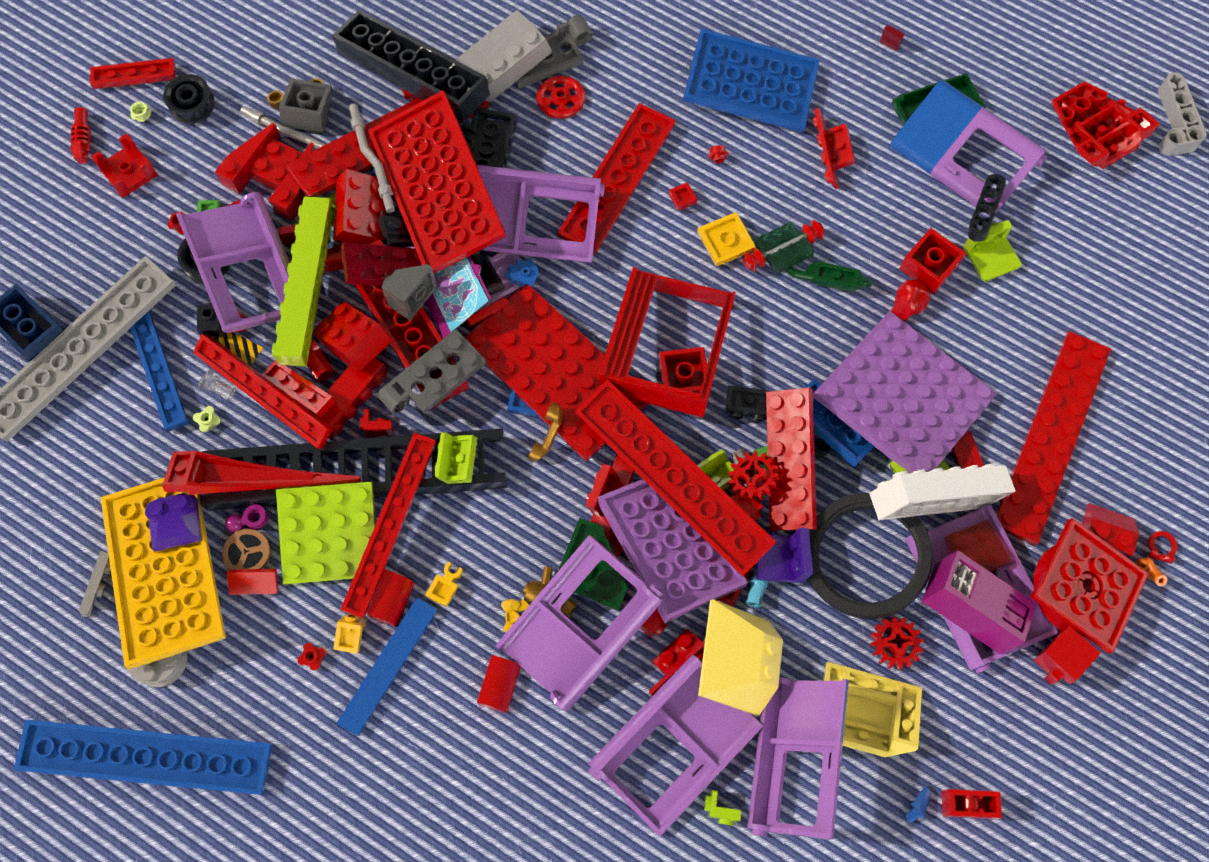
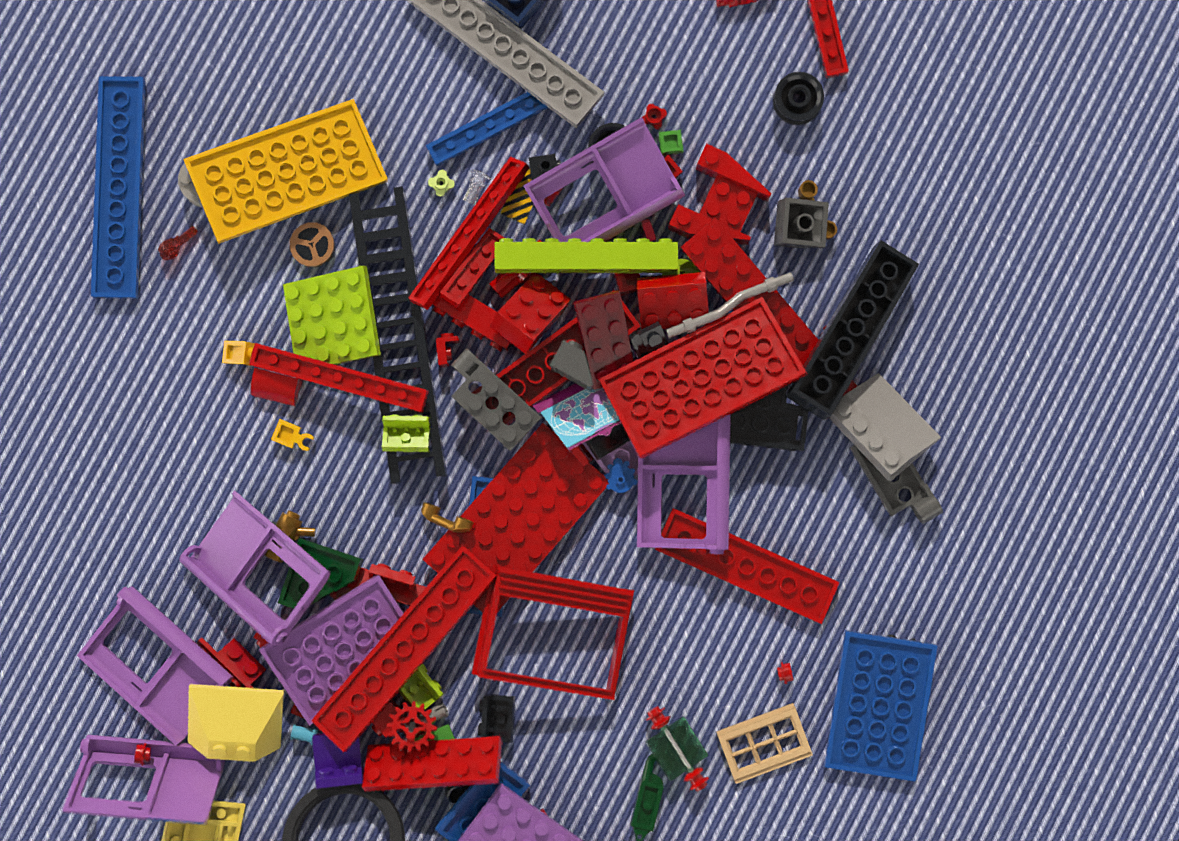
camera: 90 degrees right, 15 degrees up
light grey hinge [79,551,111,618] -> none
red panel [90,133,158,198] -> none
yellowish green plate [130,102,151,122] -> none
dark purple slope [145,493,202,552] -> none
red plate [162,451,362,495] -> none
magenta plate [225,504,269,533] -> none
red tile [227,569,279,595] -> none
light grey bar [240,106,326,149] -> none
red plate [297,643,326,671] -> none
blue tile [337,597,438,736] -> none
red brick [477,655,521,713] -> none
yellow piece [501,599,530,632] -> none
red plate [536,75,585,119] -> none
red brick [658,347,711,398] -> none
red plate [668,182,697,211] -> none
yellow plate [697,212,756,267] -> none
lime bracket [704,790,741,826] -> none
red bracket [813,108,856,189] -> none
none -> red plate [134,743,151,766]
none -> clear red plate [158,226,198,260]
none -> tan piece [716,703,813,784]

